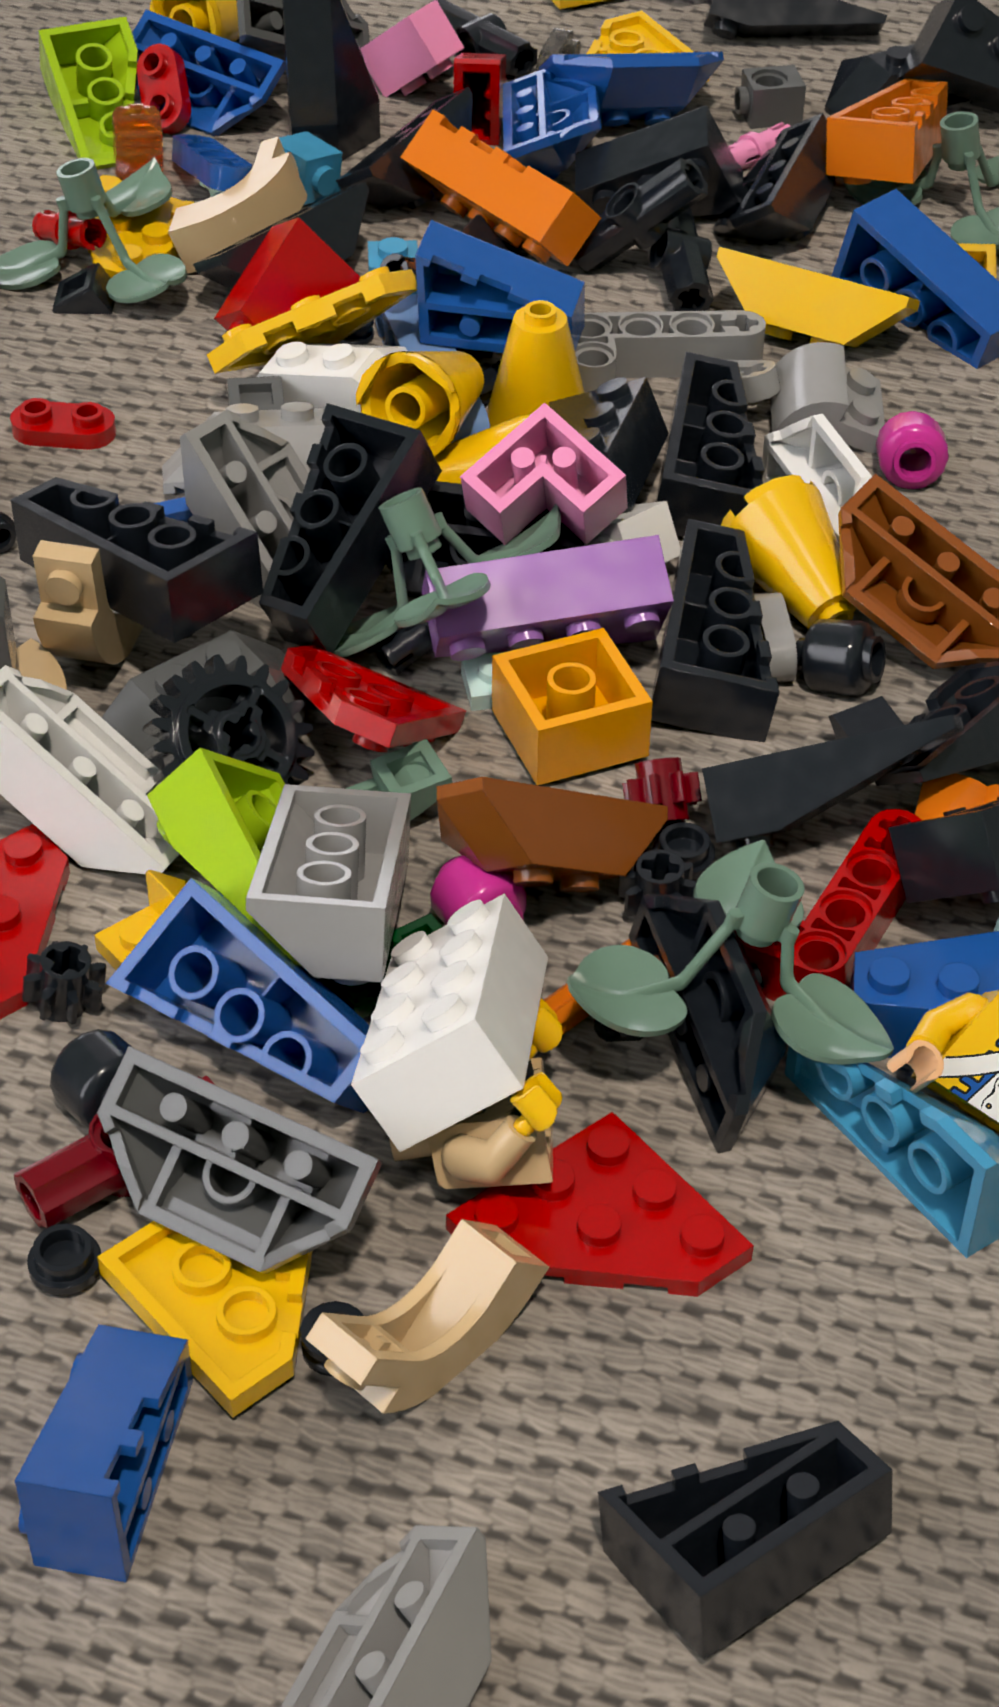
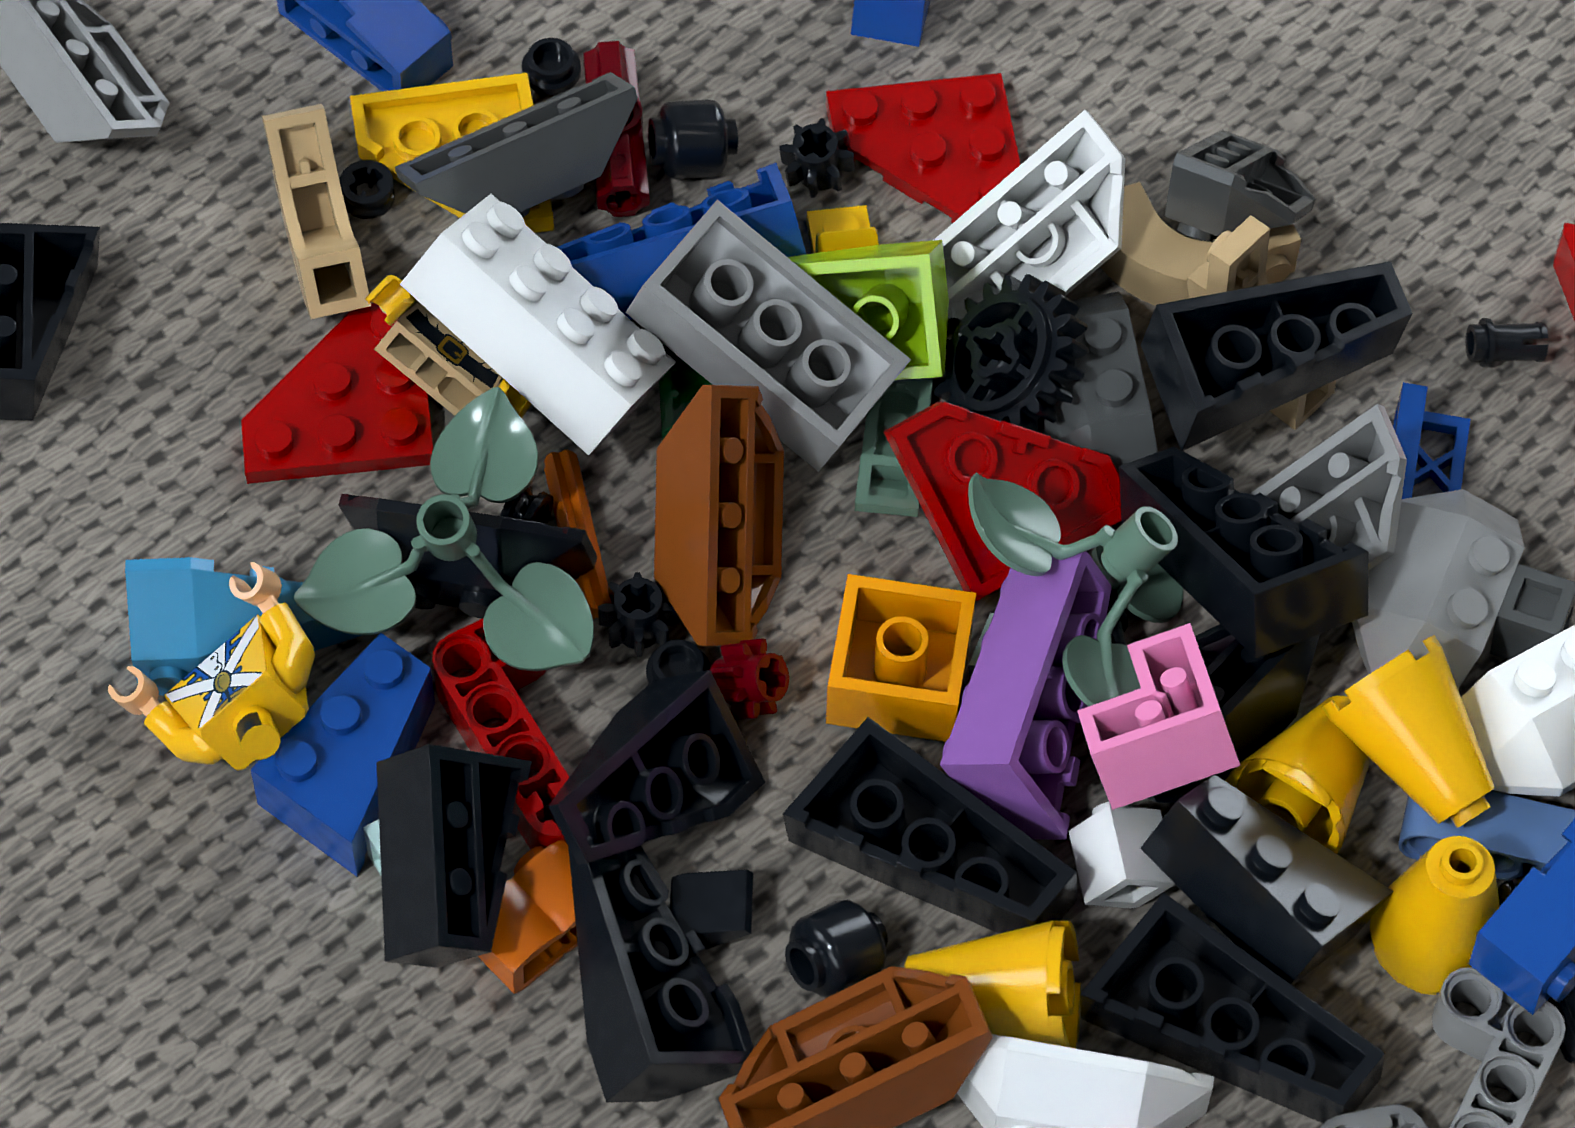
camera: 120 degrees right, 15 degrees up
light grey beam [754,592,797,683] -> none

